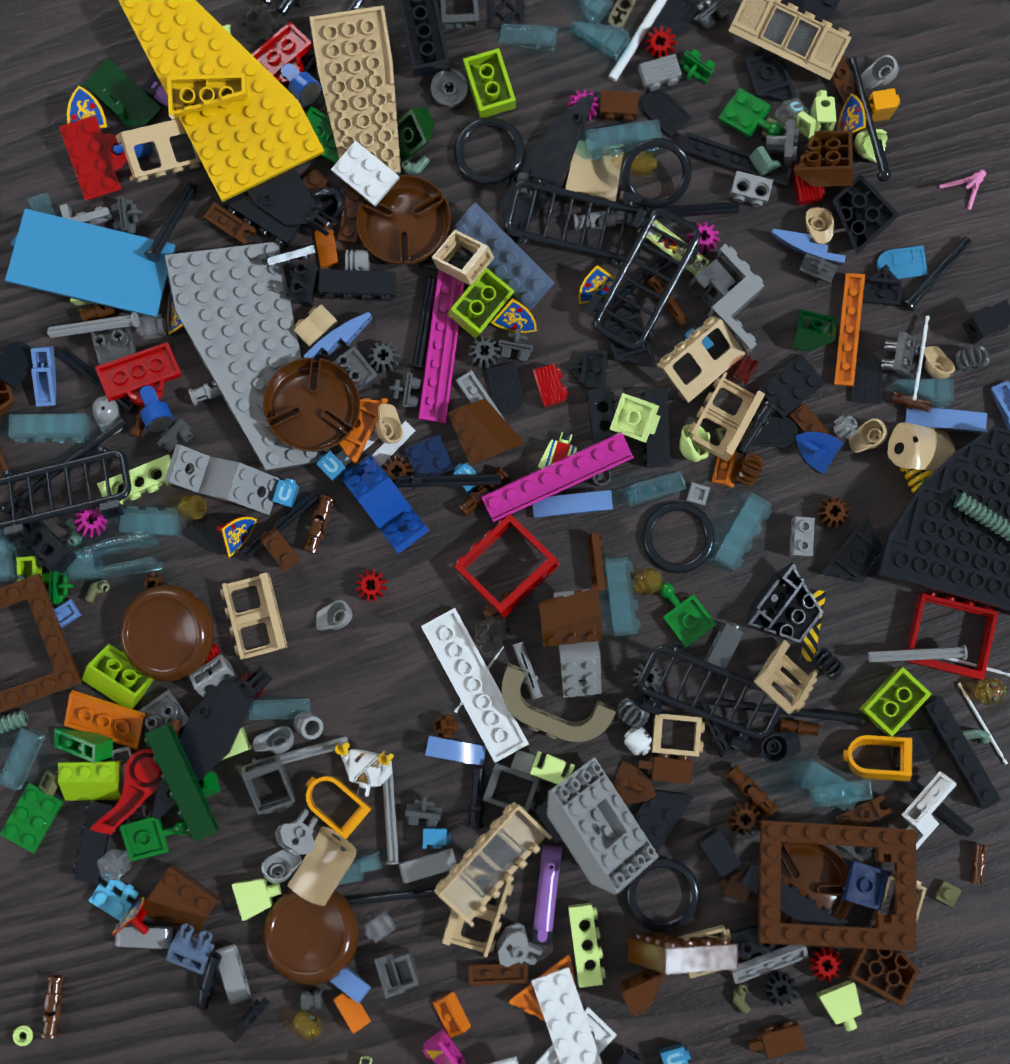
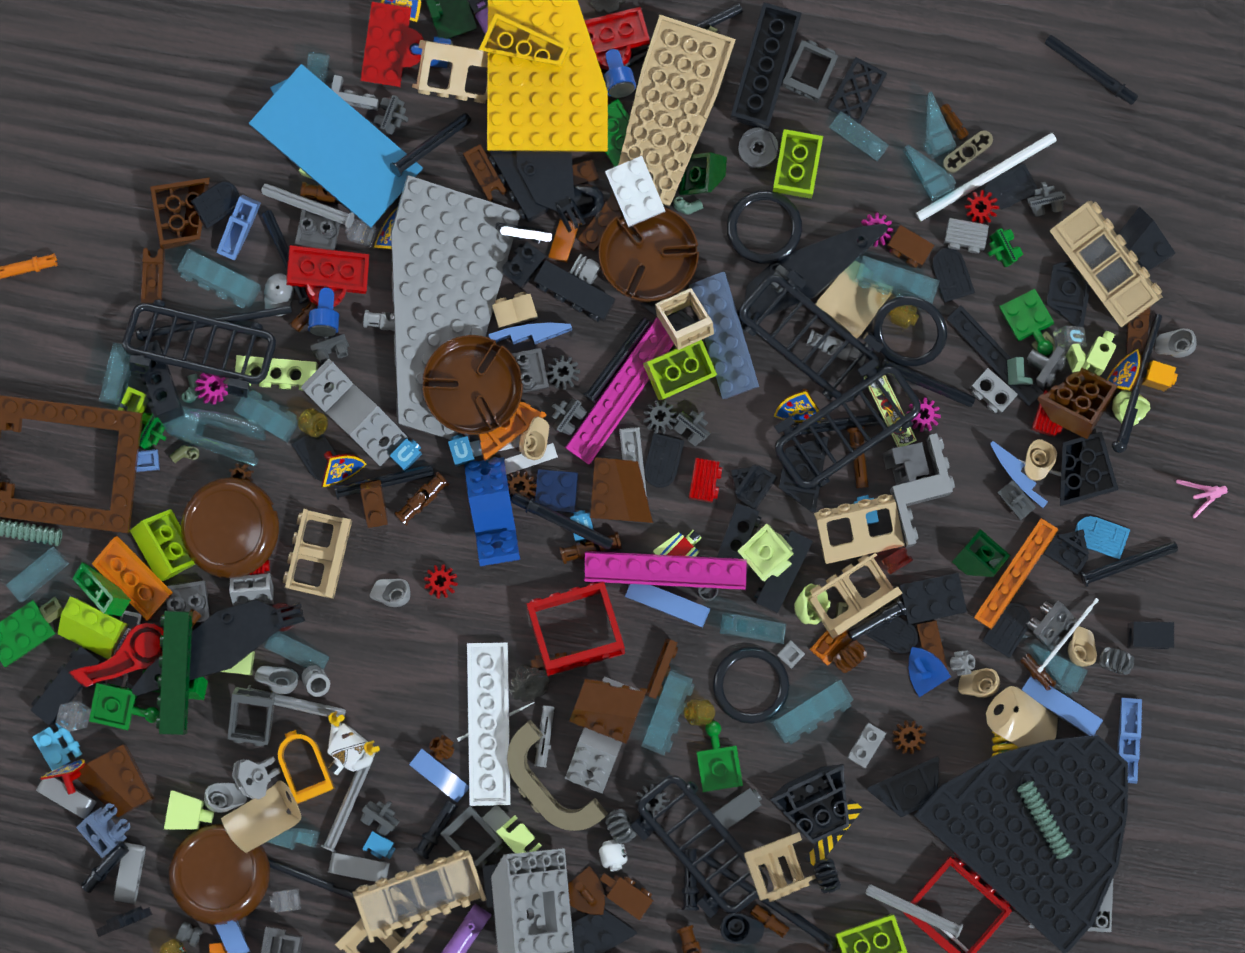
camera: 30 degrees right, 0 degrees up
shield [490,297,537,333] -> none
tan window [651,714,705,757] -> none

